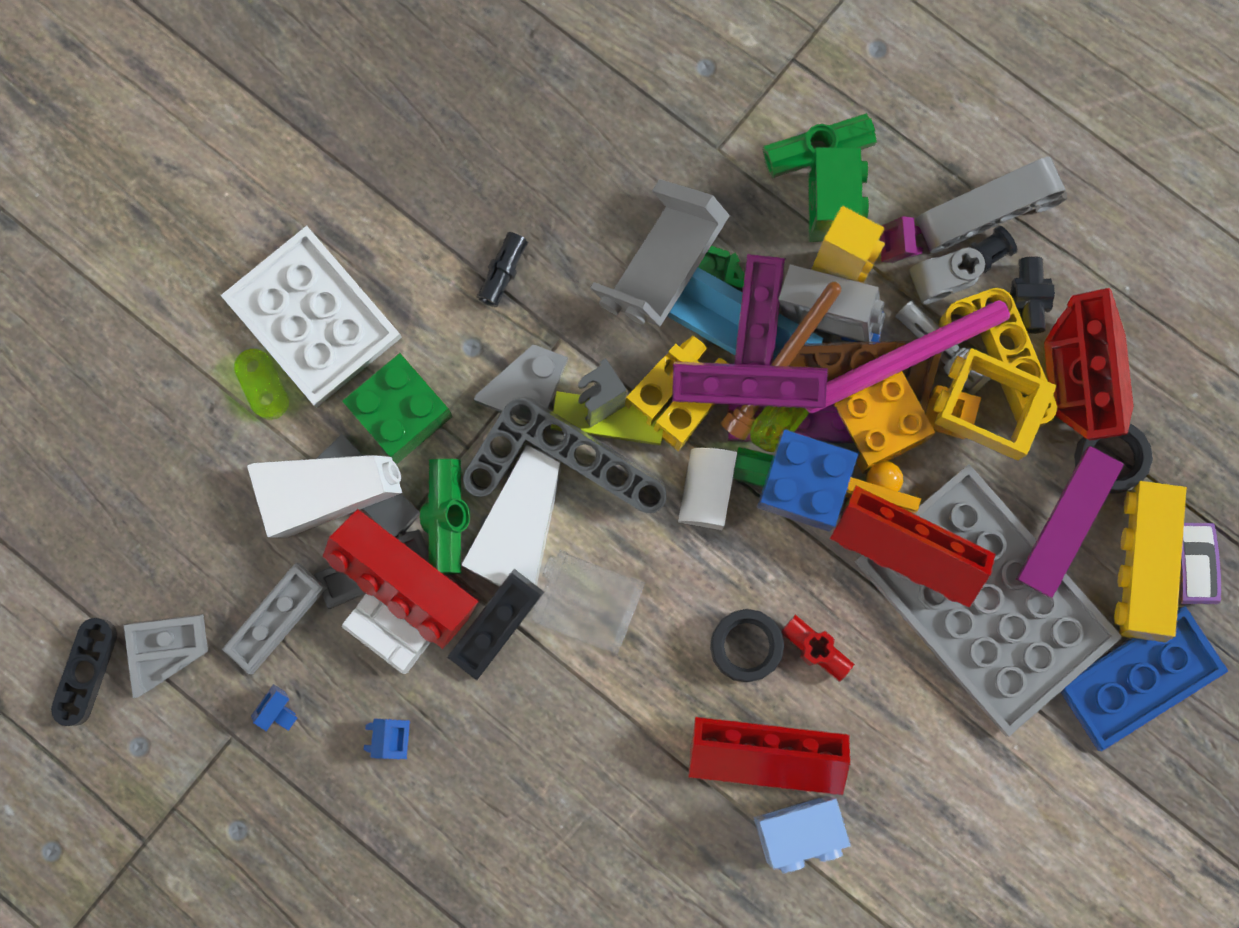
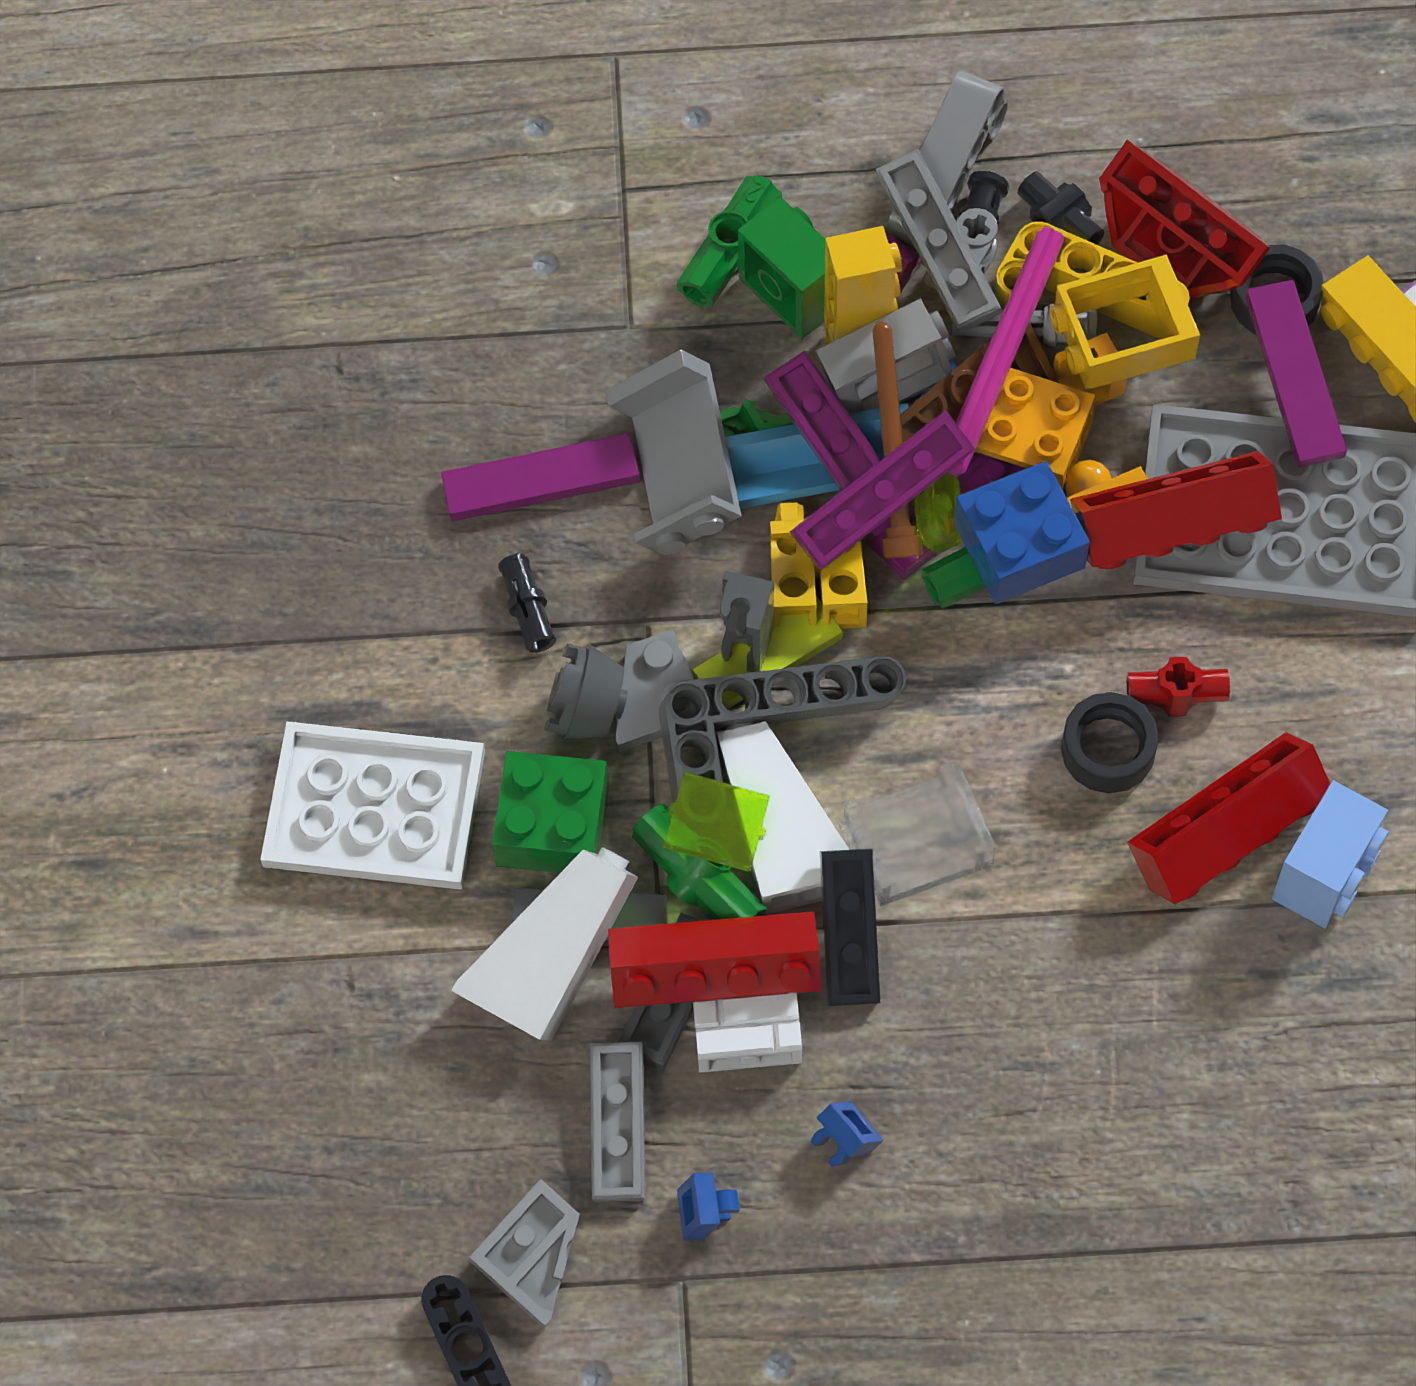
camera: 40 degrees left, 15 degrees down
clear neon green plate [234,348,289,420] -> none
white brick [678,448,737,530] -> none
none -> magenta tile [441,433,640,522]
none -> dark grey cone [544,643,628,740]
none -> clear neon green piece [663,772,770,872]
none -> light grey tile [875,149,1002,334]

